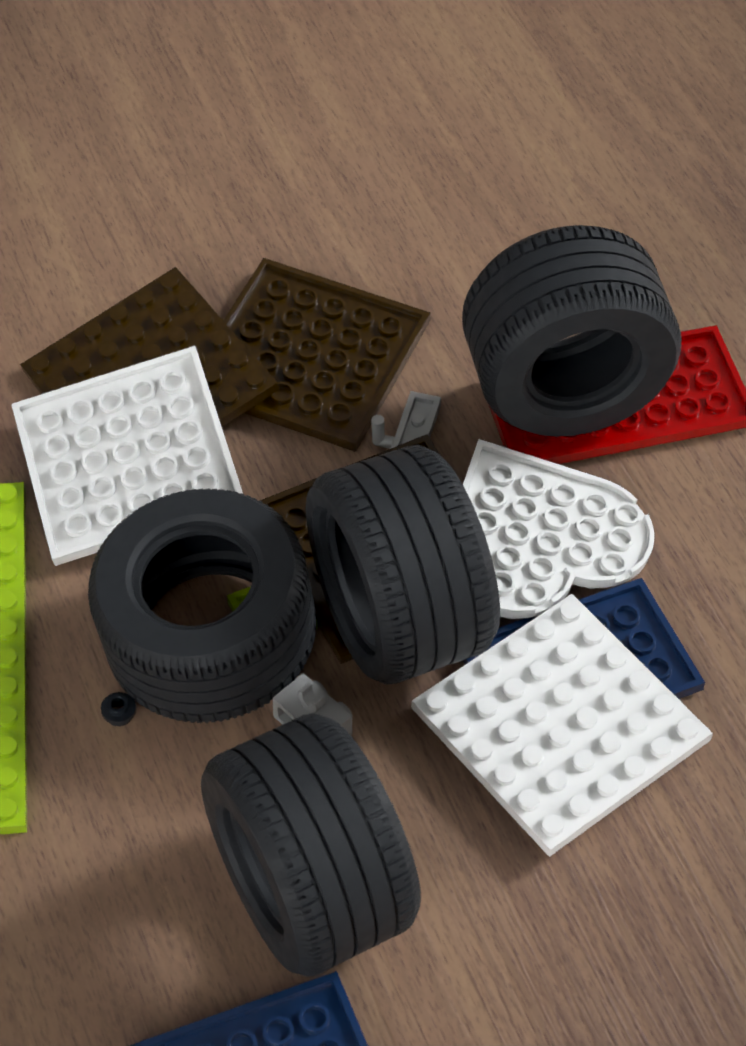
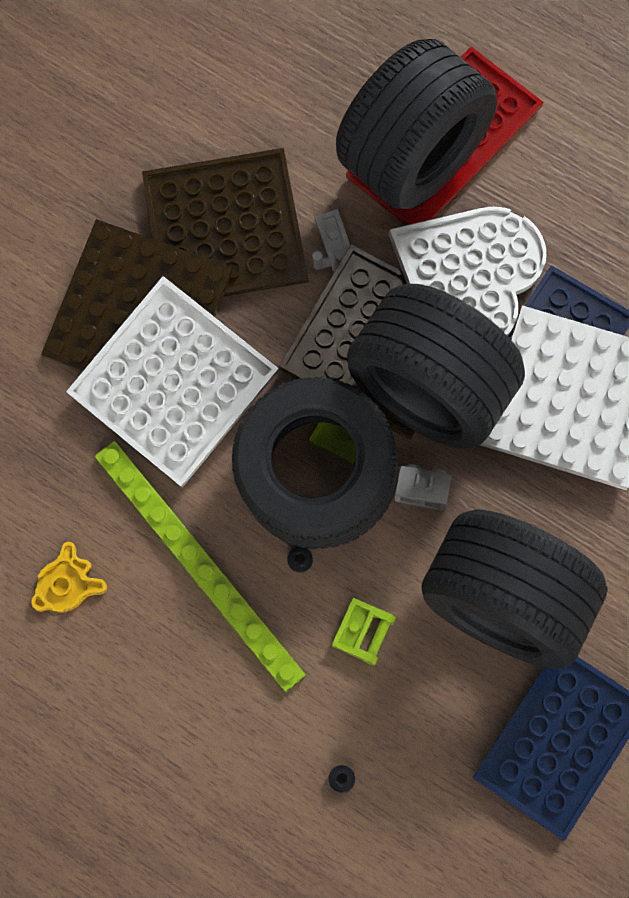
camera: 30 degrees left, 20 degrees up
none -> lime plate [332,598,396,666]

